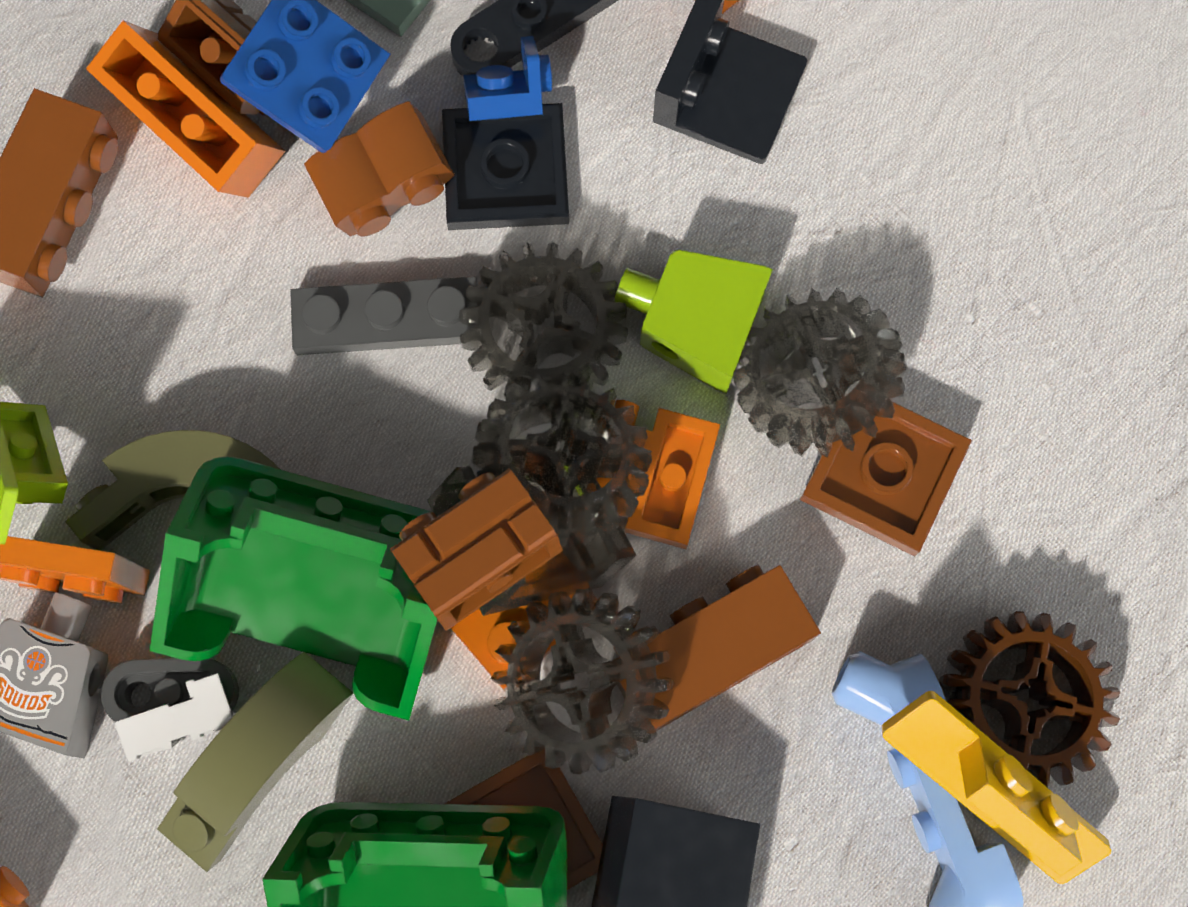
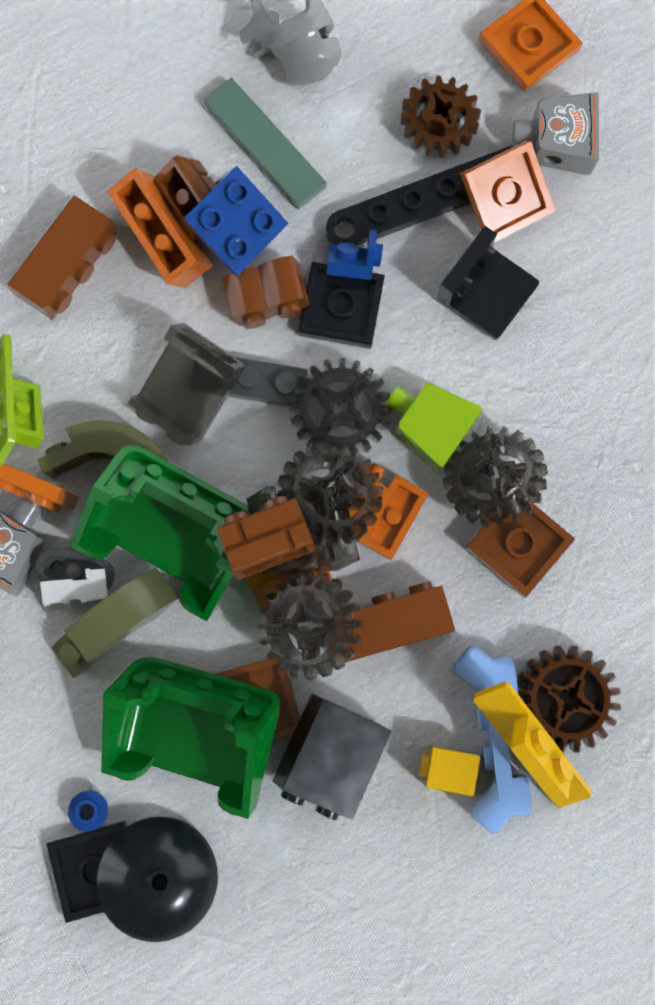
camera: 15 degrees right, 5 degrees up
none -> clear smoke panel [128,323,246,446]
none -> yellow brick [418,745,480,796]

